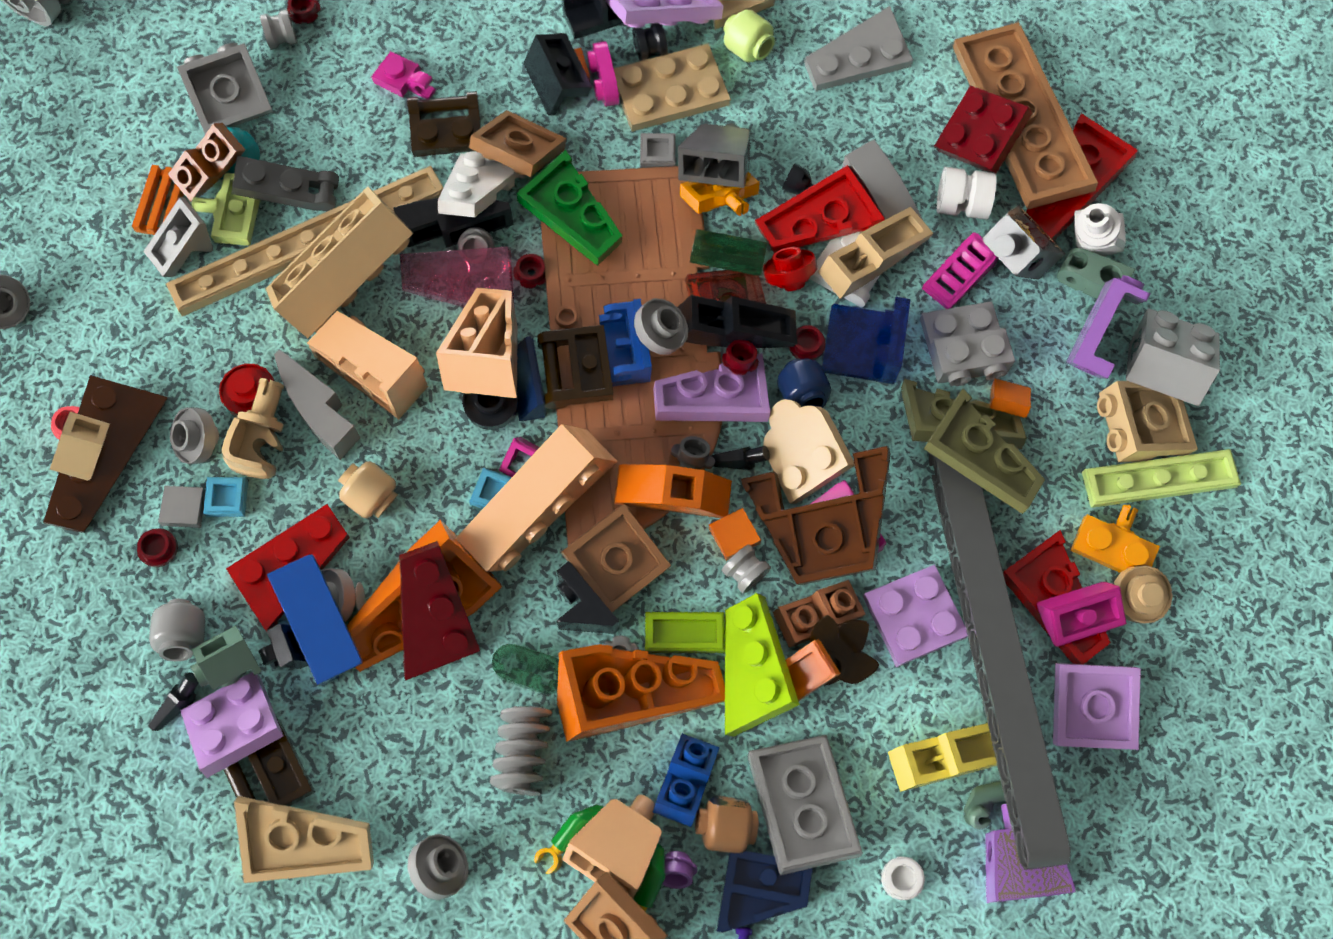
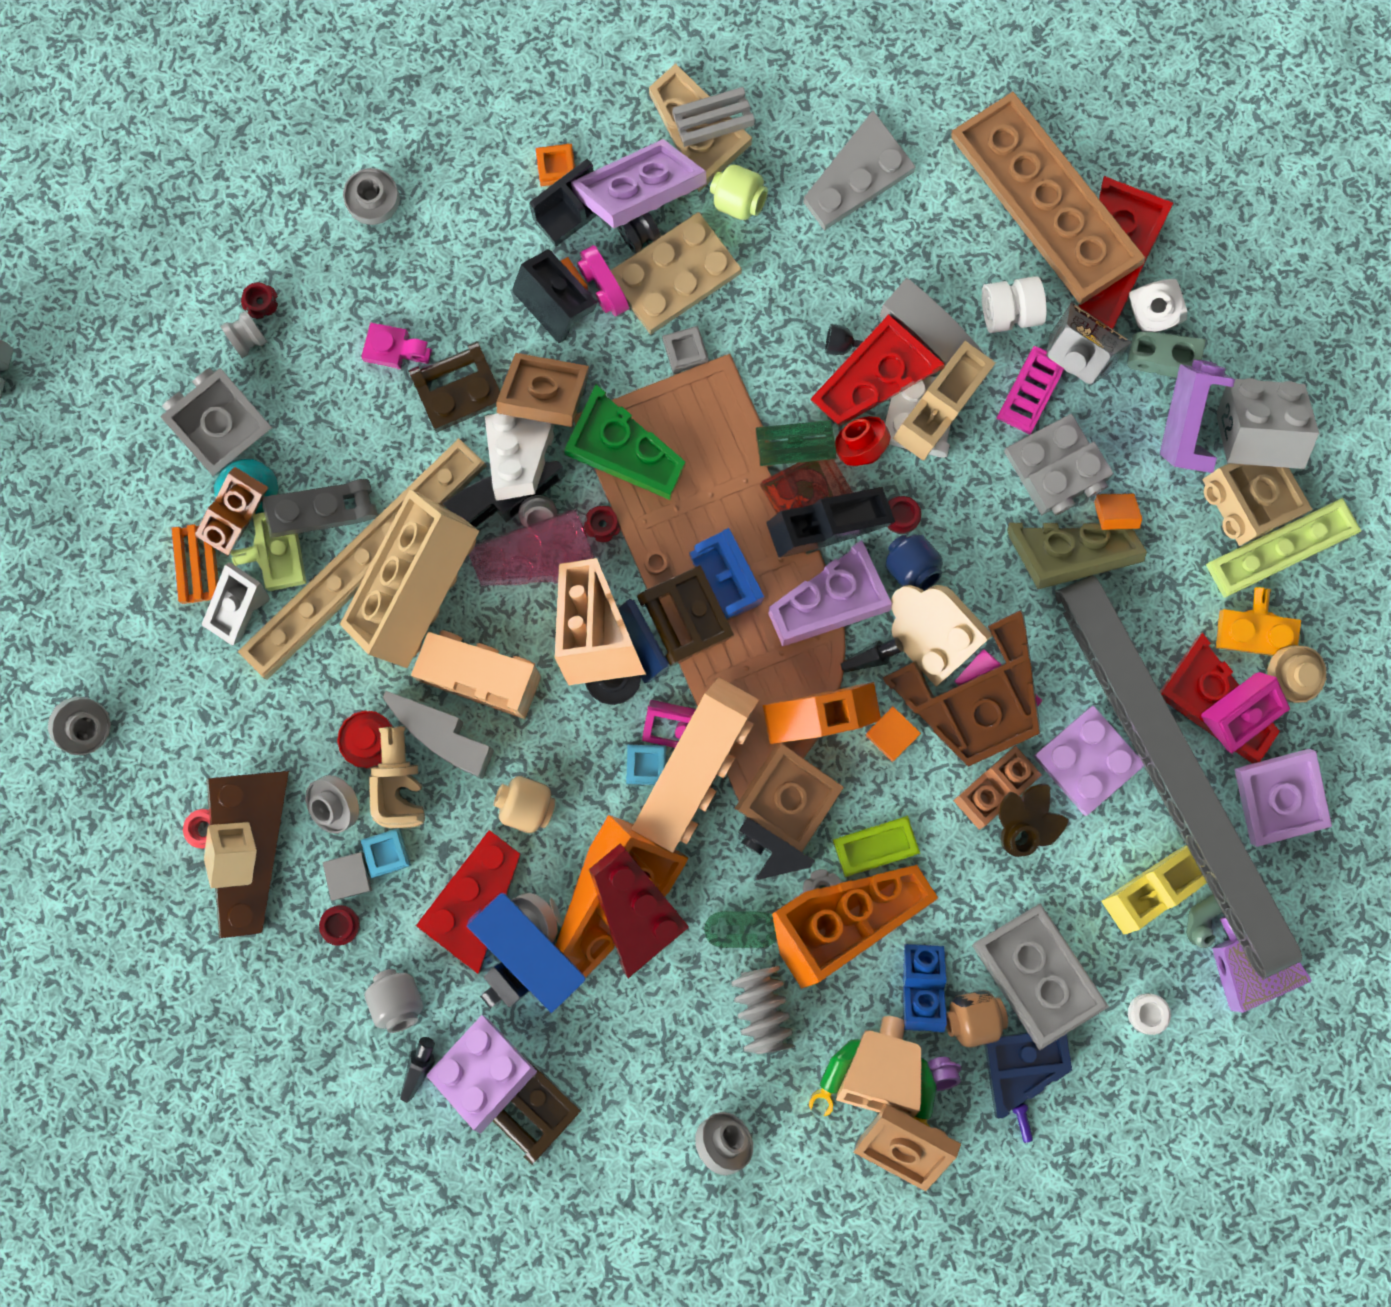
camera: 15 degrees left, 10 degrees up
sand green brick [190,625,262,690] -> none
tan wing [234,796,374,883] -> none
light grey plate [634,298,688,355] -> none
dark grey plate [671,436,715,470] -> none
dark grey torso [678,123,750,188] -> none
light orange plate [680,172,760,216] -> none
light grey wheel [721,544,771,594] -> none
dark red plate [722,340,759,375] -> none
lime wing [725,593,800,737] -> none
orange tile [786,639,841,701] -> none
clear blue bracket [822,297,911,384] -> none
olive wing [924,388,1045,514] -> none
dark red plate [934,85,1033,174] -> none

